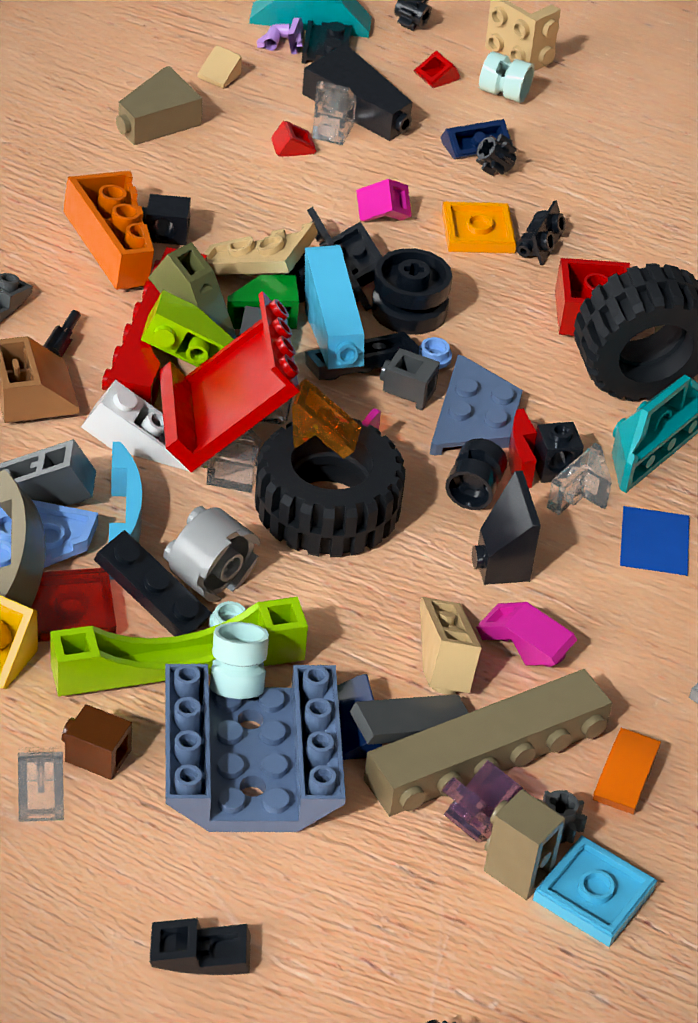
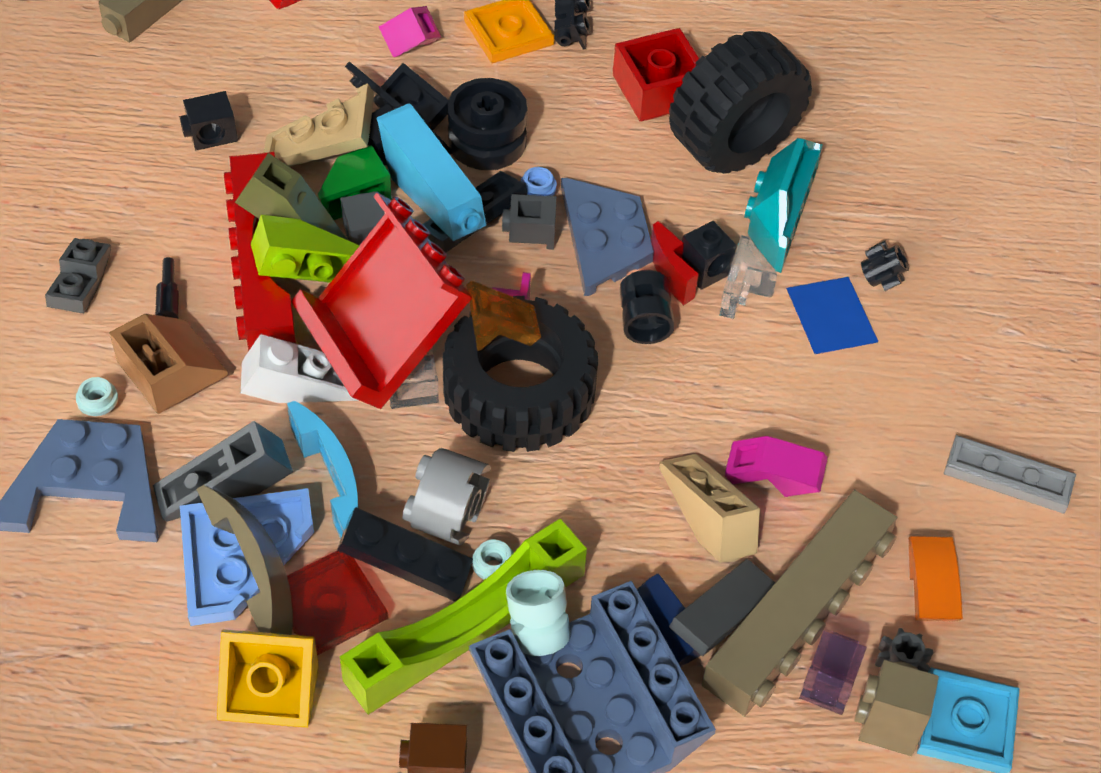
camera: 20 degrees left, 10 degrees up
orange wedge [63,170,154,290] -> none
black slope [472,471,541,585] -> none

